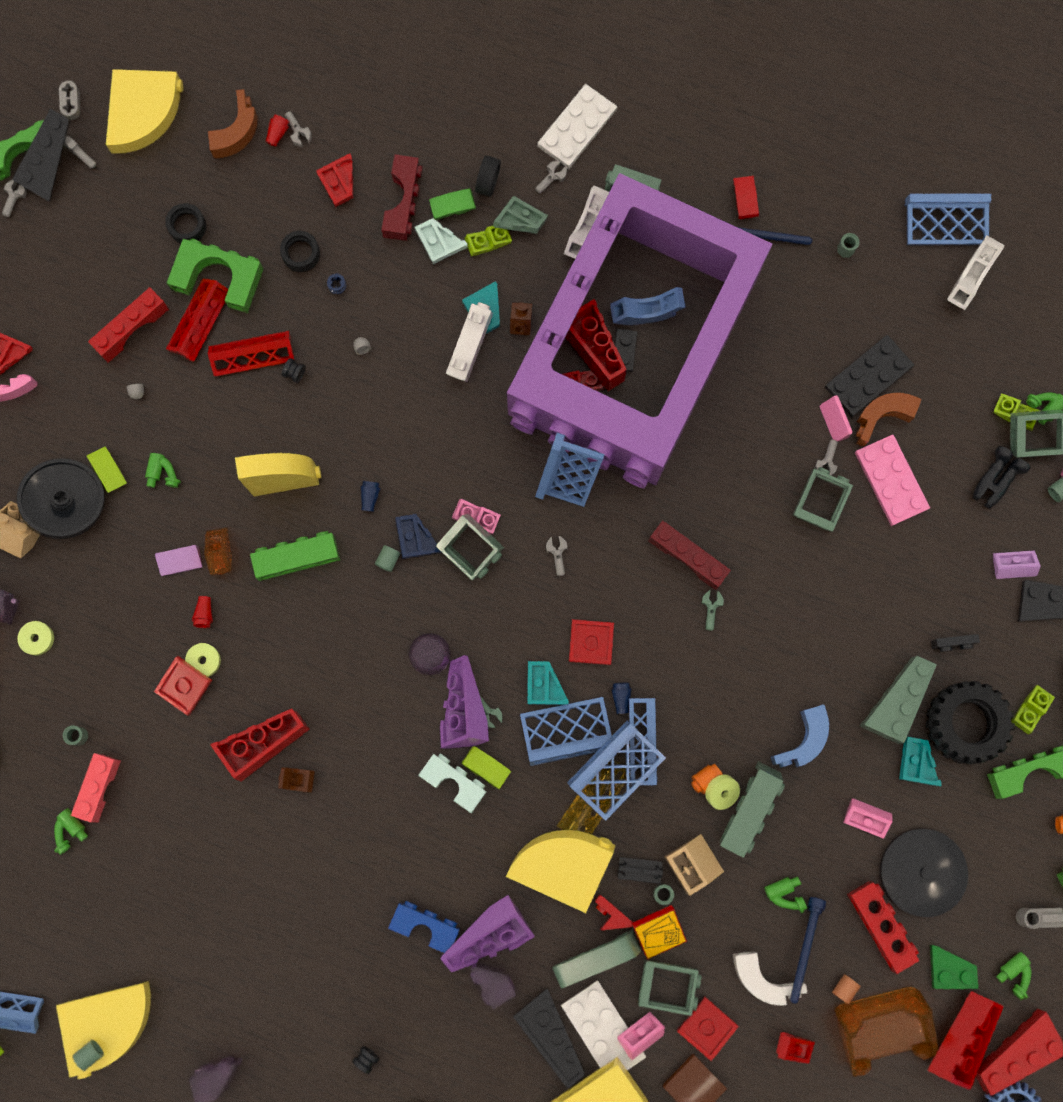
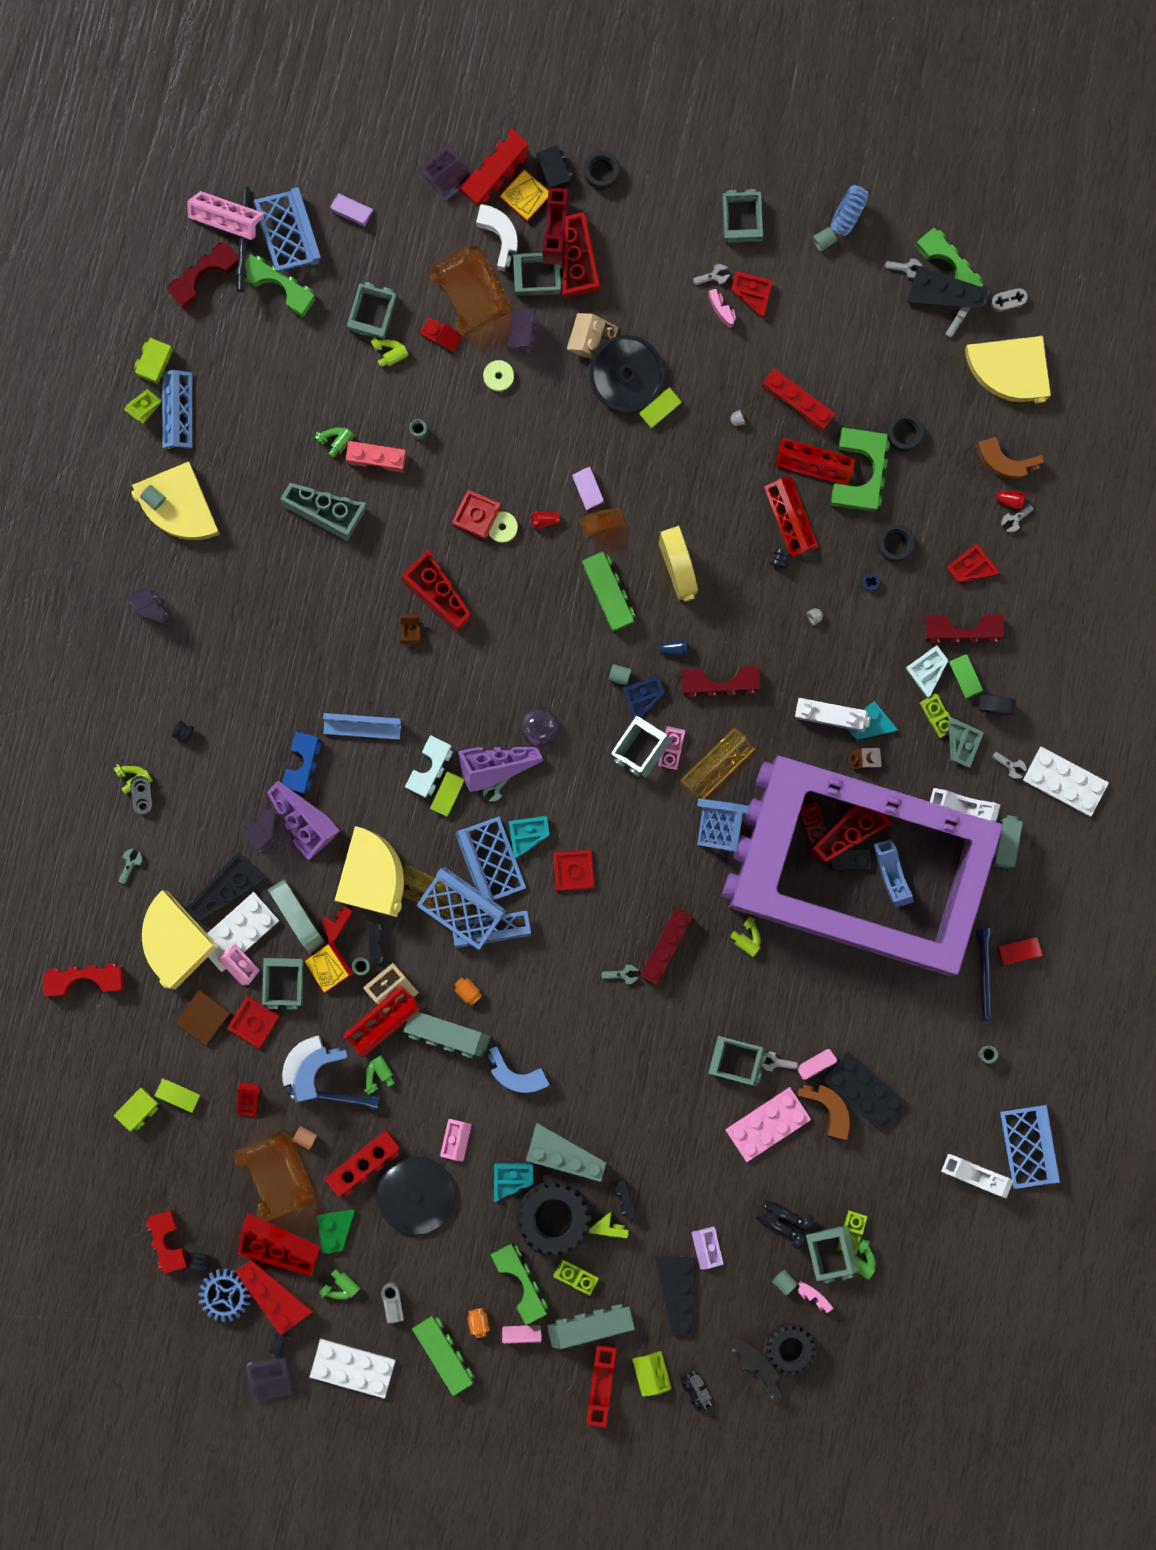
camera: 80 degrees right, 5 degrees up
bright green plant [145,453,181,488] -> none
light grey bar [546,536,568,576] -> none
dark blue cone [611,682,632,714] -> none
yellowish green piece [706,775,740,810] -> none
none -> sand green wedge [280,483,366,541]
none -> medium blue arch [293,1047,347,1103]
none -> medium blue fence [323,713,402,740]
none -> red fence [343,986,420,1058]
none -> lime slope [589,1211,628,1238]
none -> clear yellow fence [680,728,755,800]
none -> dark red arch [682,666,760,697]
none -> lime plant [730,916,761,957]

